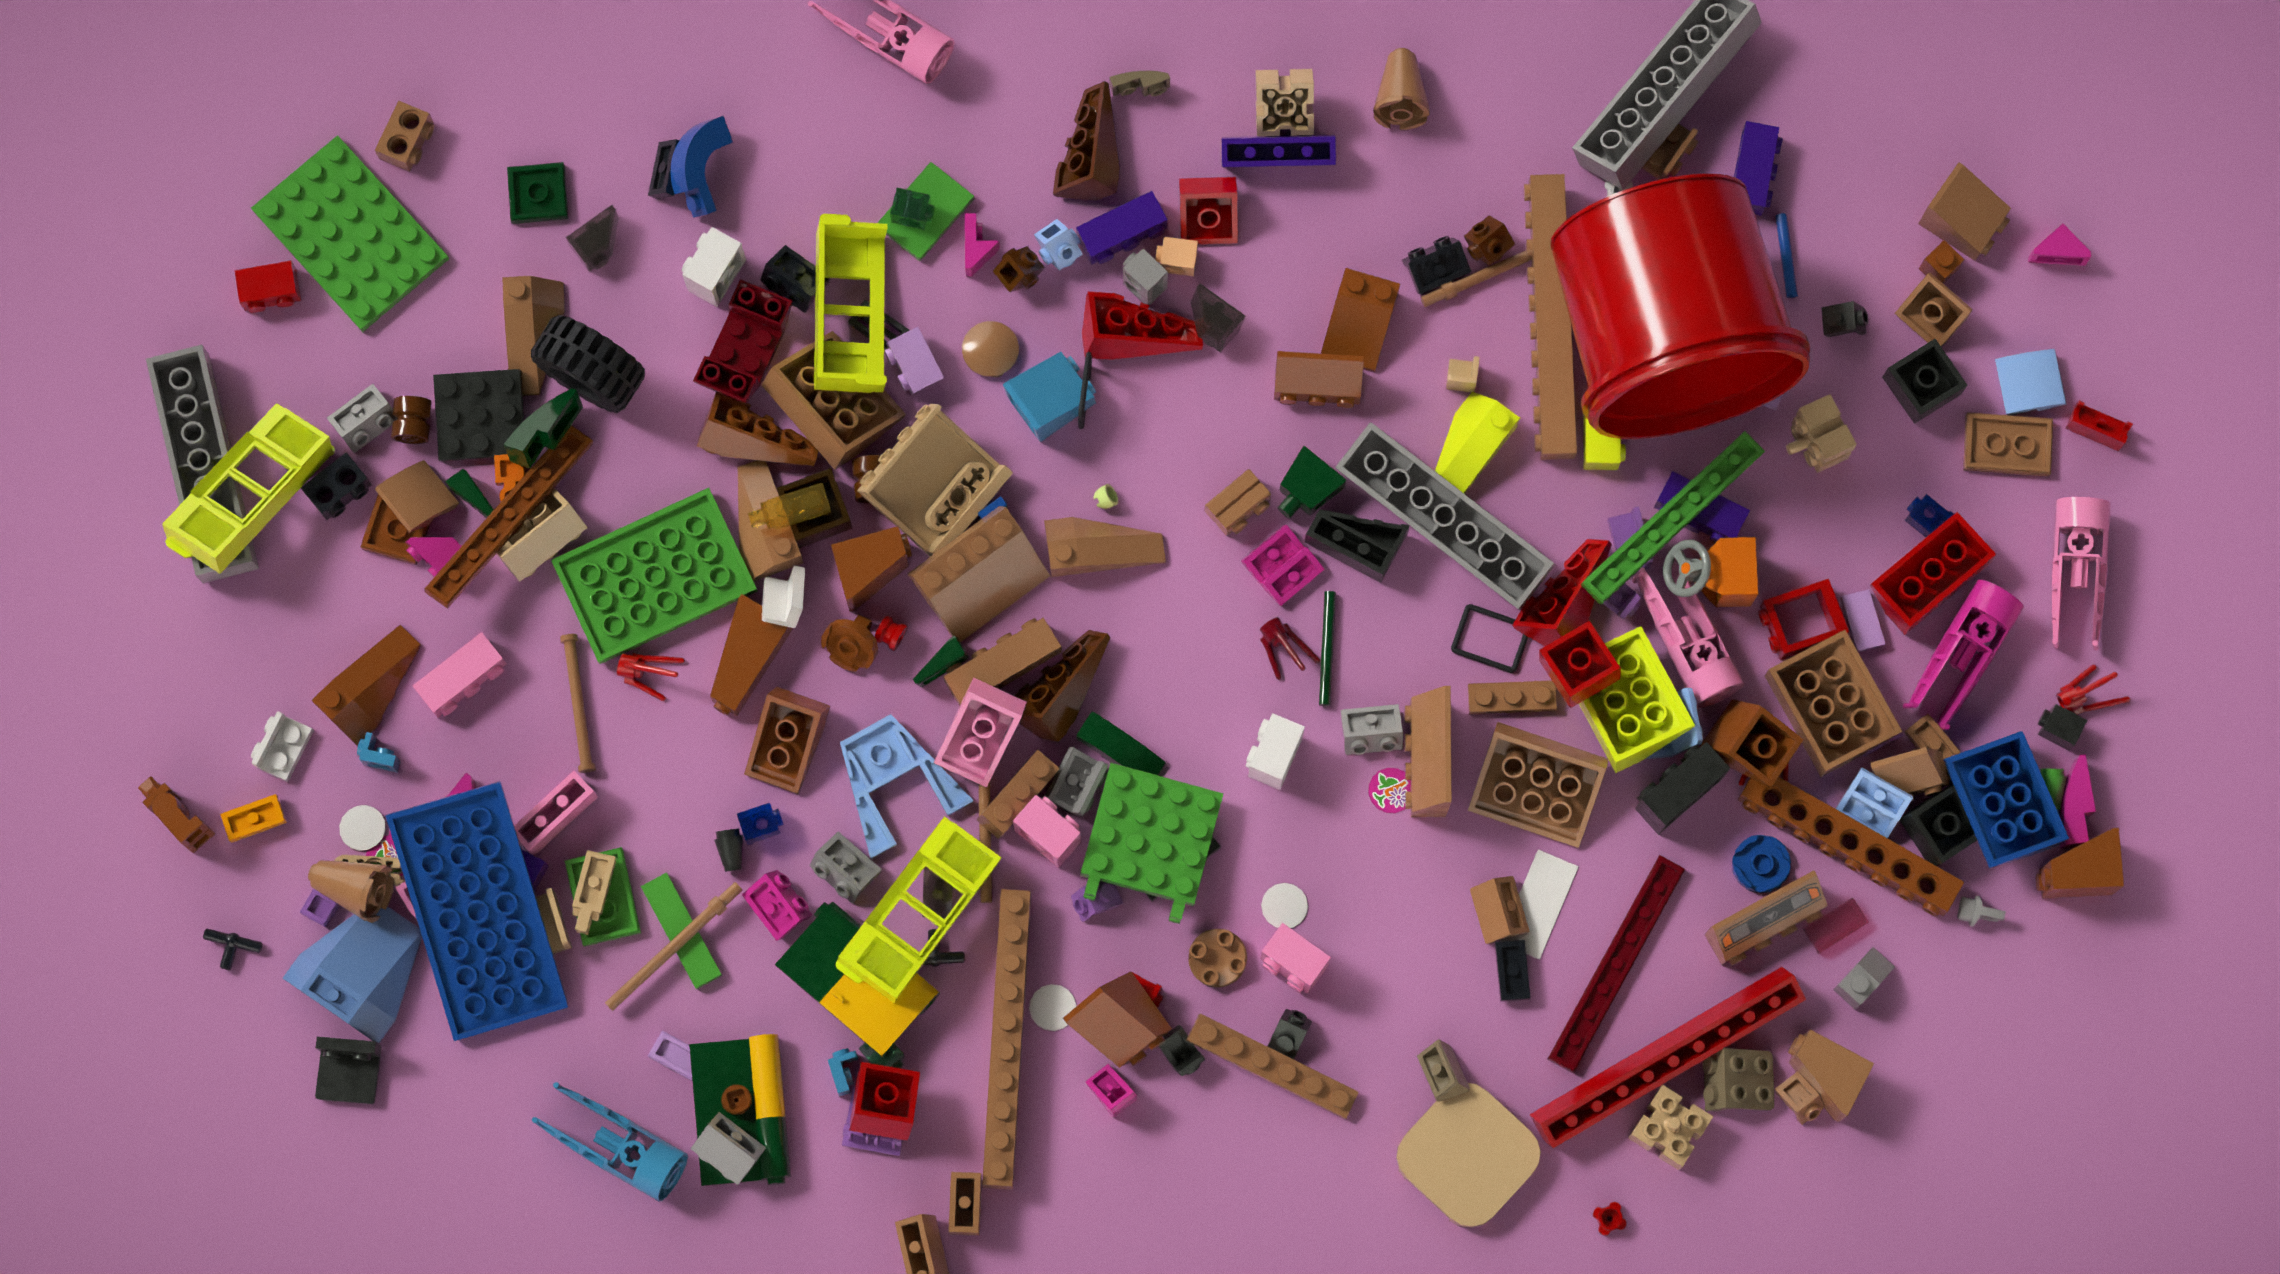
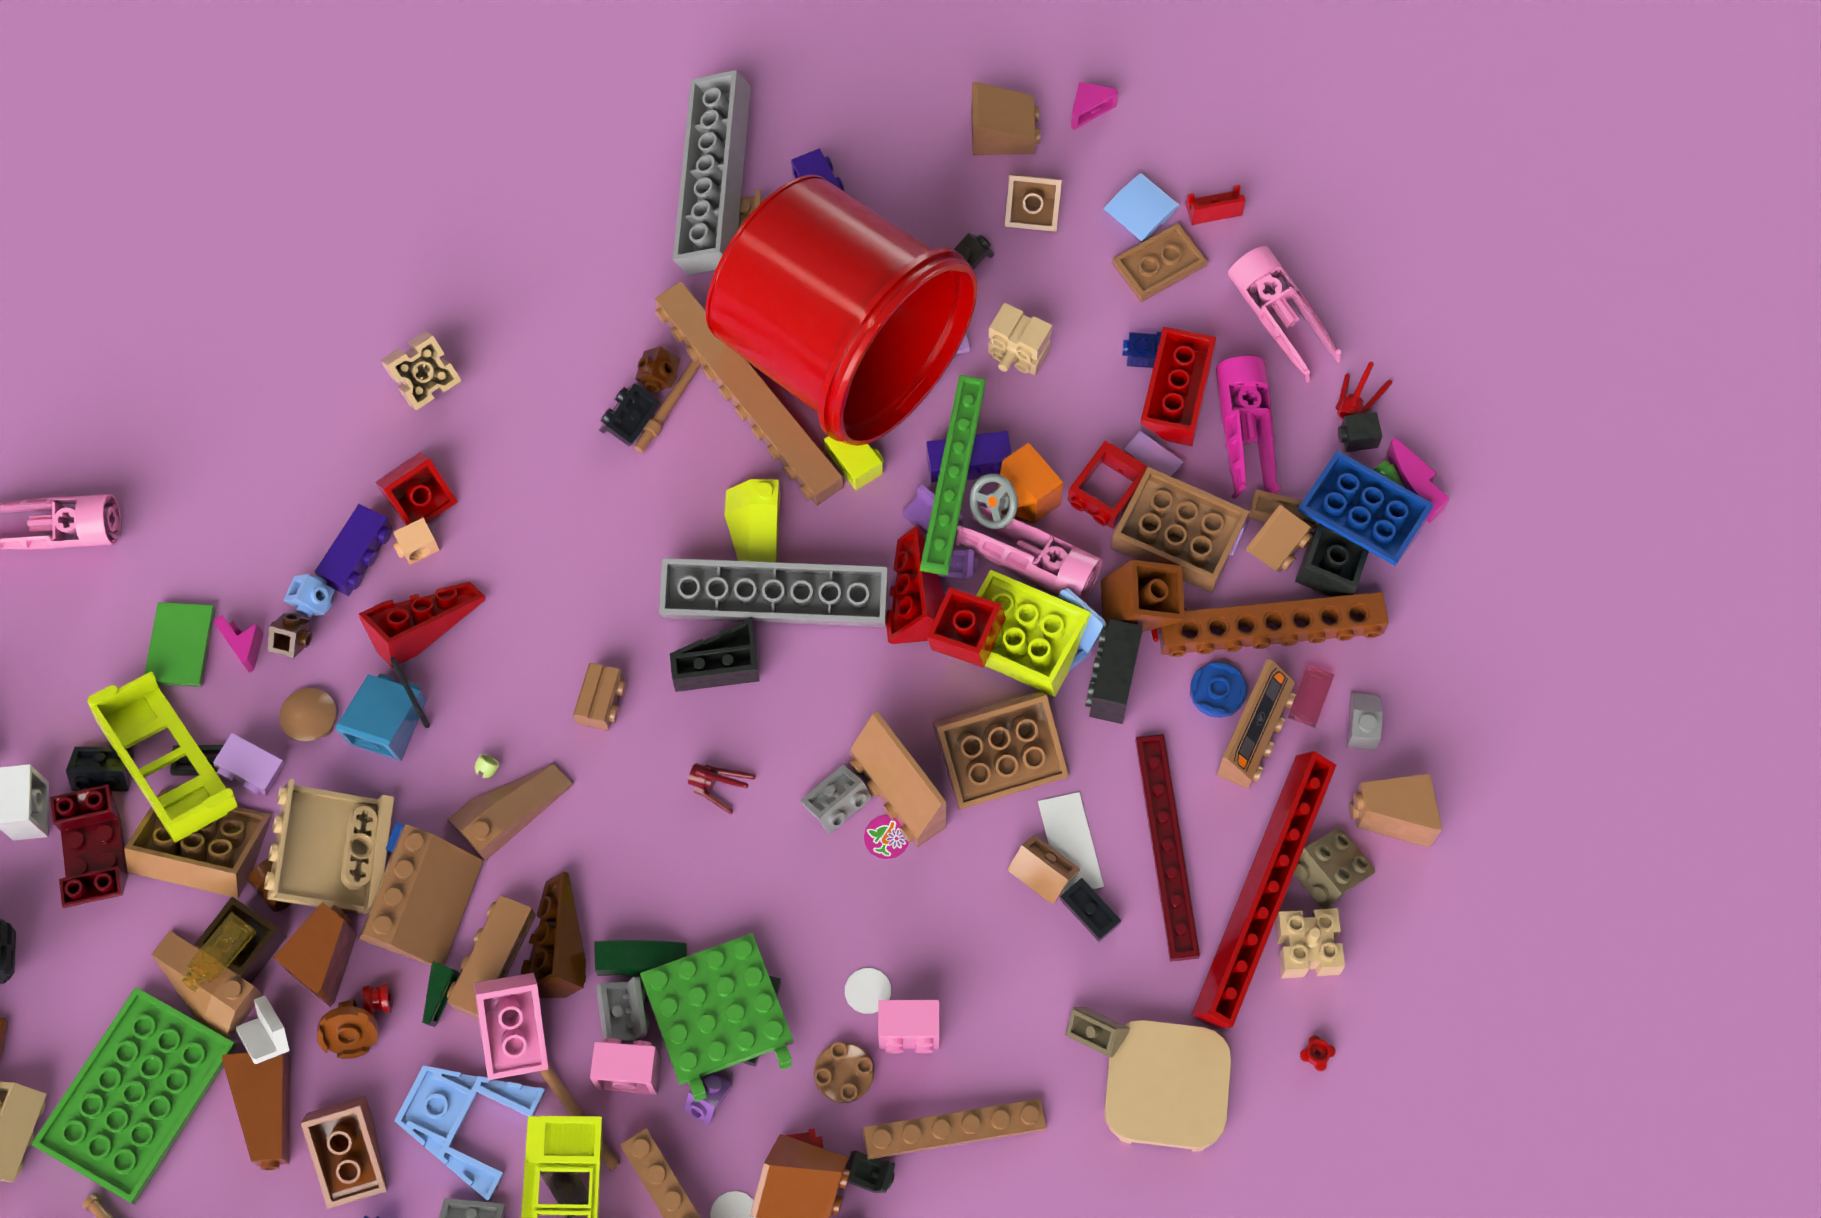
camera: 35 degrees left, 10 degrees down
red plant [617,653,685,701] -> none
dark orange wedge [697,392,818,466] -> none
clear green brick [890,187,935,230] -> none
medium nougat brick [976,750,1060,839] -> none
reddish brown wedge [1053,81,1120,201] -> none
dark tan slope [1109,70,1170,97] -> none
light grey brick [1123,249,1168,305] -> none
clear smoke slope [1191,283,1246,353] -> none
dark purple brick [1221,135,1336,167] -> none
dark pink slope [1241,525,1325,606] -> none
white brick [1245,713,1305,790] -> none
pearl dark grey bracket [1267,1009,1312,1059] -> none
dark orange slope [1274,351,1364,408] -> none
dark green torso [1277,445,1346,519] -> none
dark green bar [1319,591,1336,706] -> none
dark orange slope [1321,268,1400,372] -> none
medium nougat cone [1373,48,1430,130] -> none
tan panel [1446,356,1480,392] -> none
black piece [1451,604,1528,673] -> none
medium nougat plate [1467,680,1557,714] -> none
medium nougat bracket [1775,1071,1824,1125] -> none
light blue slope [1836,767,1913,838] -> none
pearl dark grey brick [1882,339,1968,424] -> none
dark orange brick [1919,240,1965,284] -> none
light grey piece [1957,896,2006,927] -> none
dark orange slope [2036,828,2124,899] -> none

